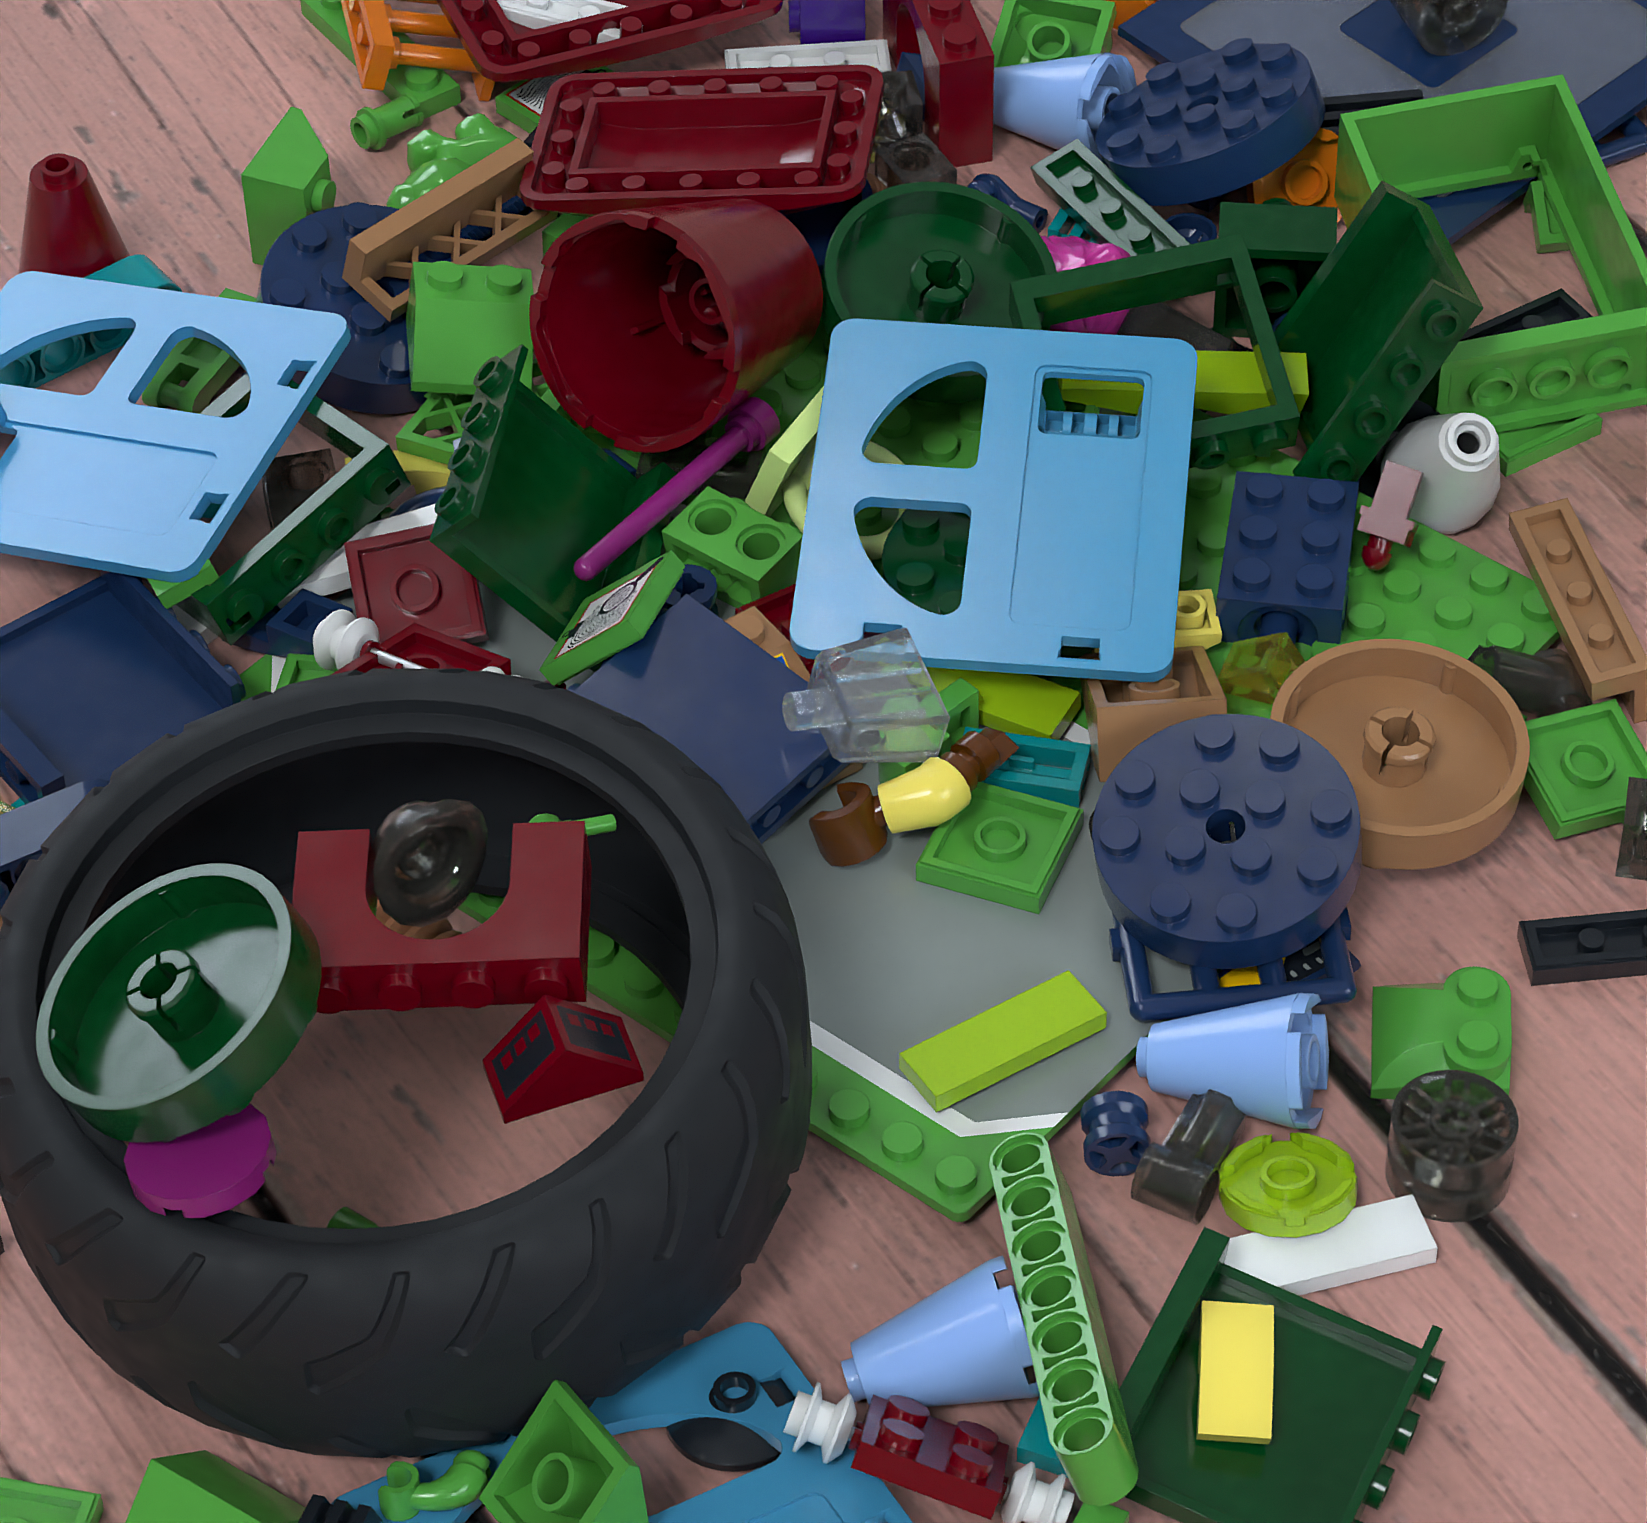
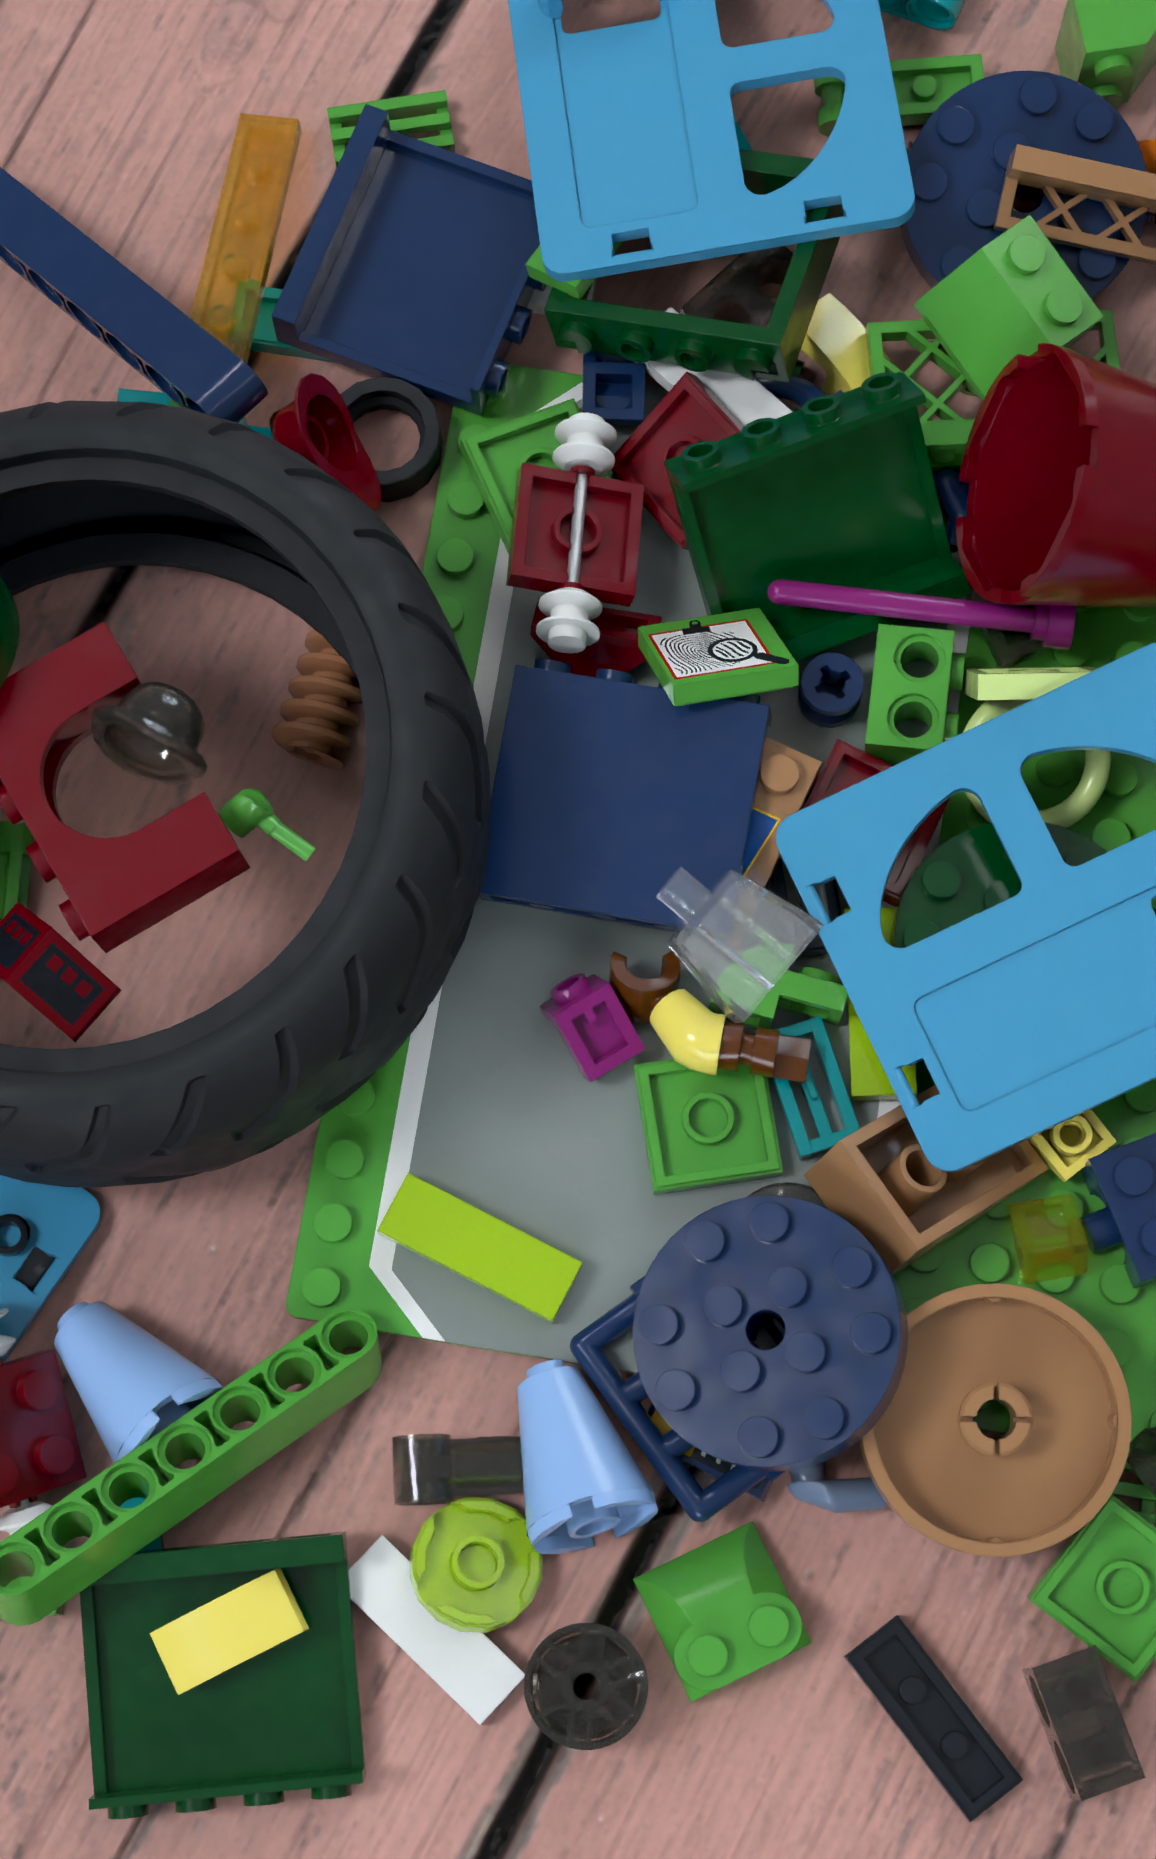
camera: 60 degrees right, 30 degrees up
dark blue wheel [1080,1090,1152,1177] -> none
none -> magenta bracket [540,973,645,1082]
none -> sand blue arm [787,1462,886,1513]

